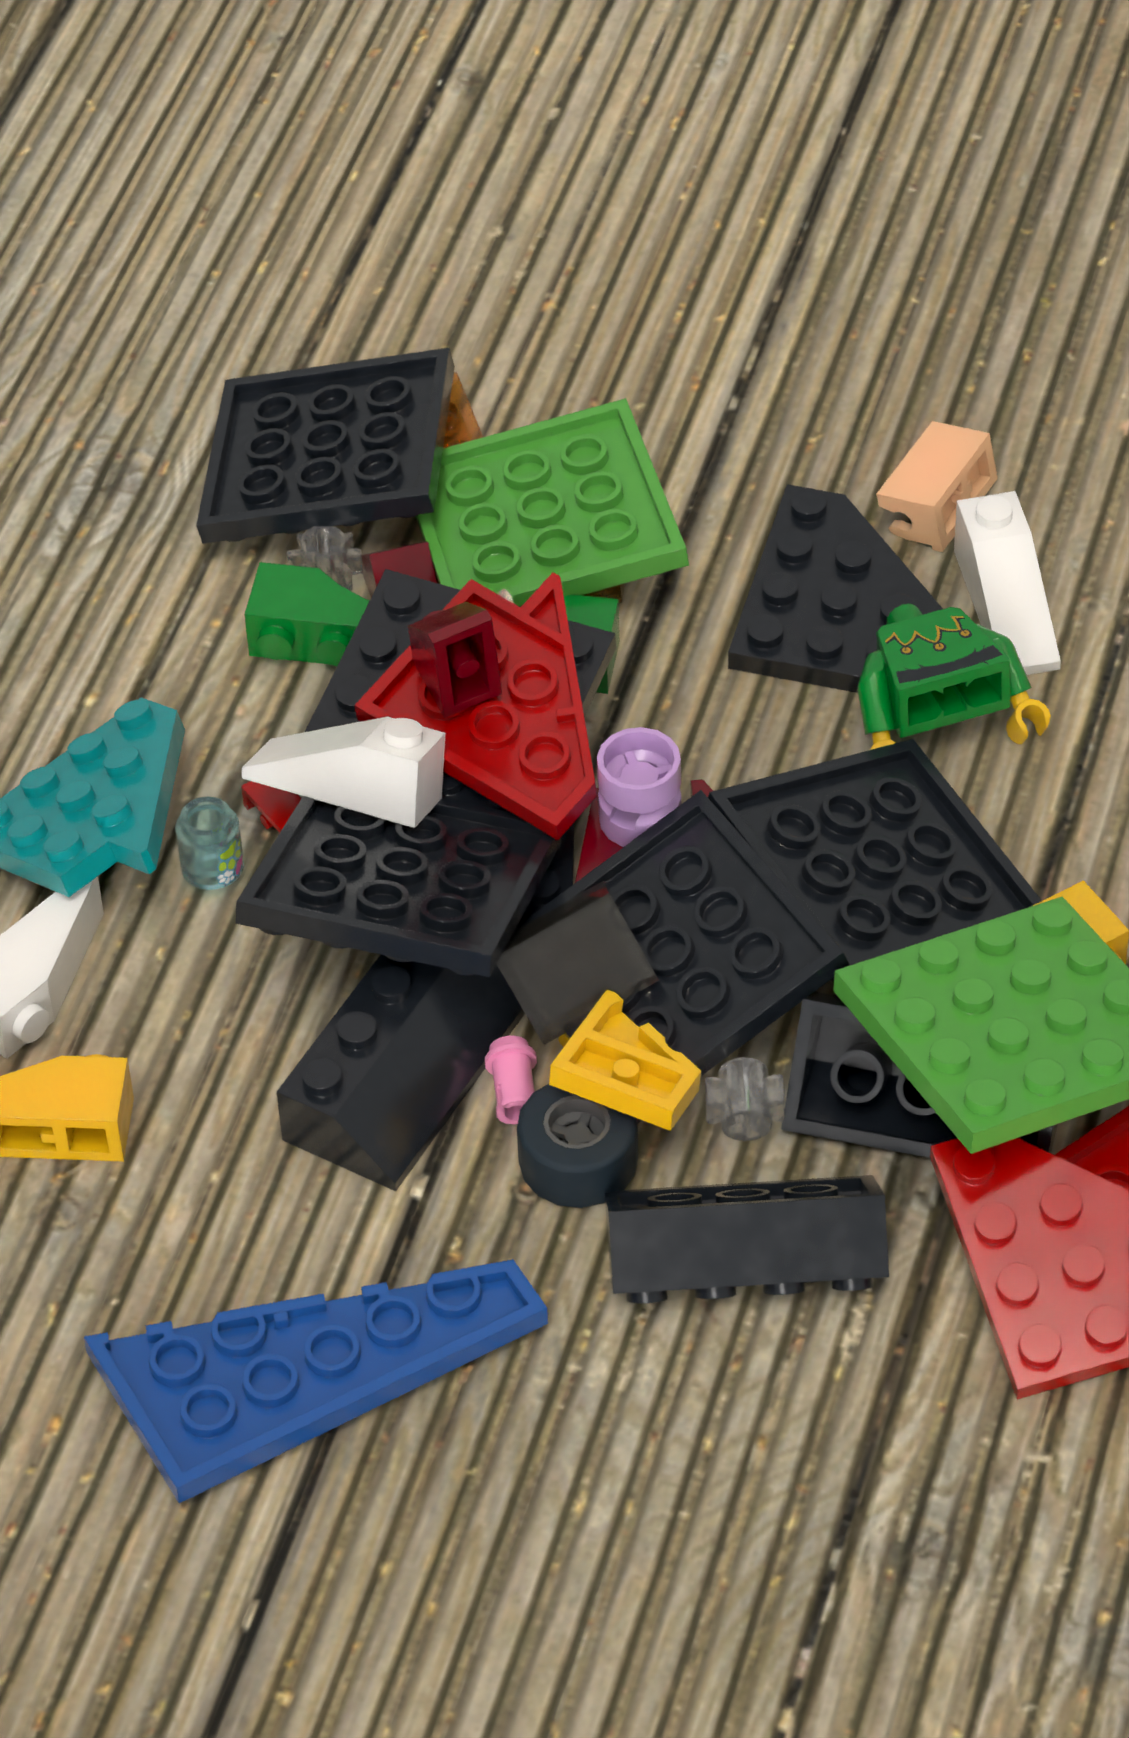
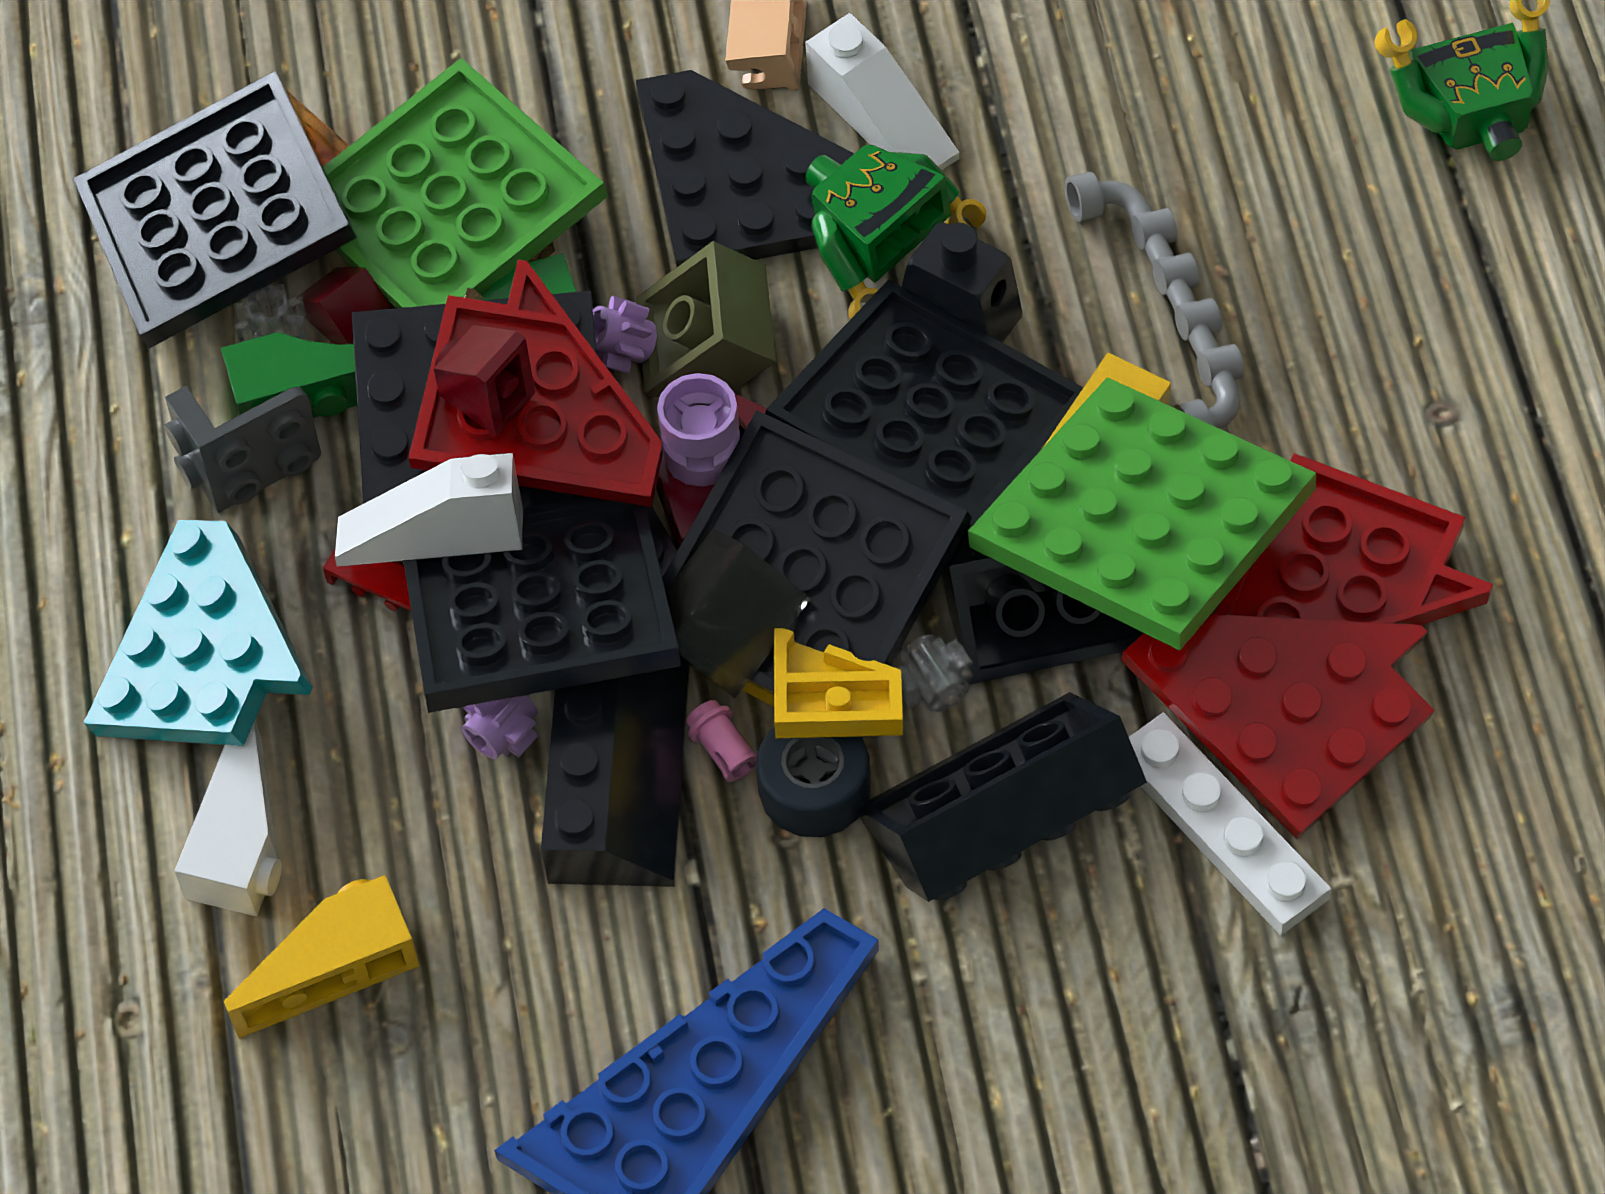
camera: 25 degrees left, 10 degrees up
clear light blue brick [175,796,244,890] -> none
none -> dark grey bracket [164,386,321,513]
none -> lavender gear [461,695,538,759]
none -> lavender gear [593,296,657,374]
none -> olive slope [636,241,776,398]
none -> black torso [901,223,1022,343]
none -> white plate [1129,712,1331,936]

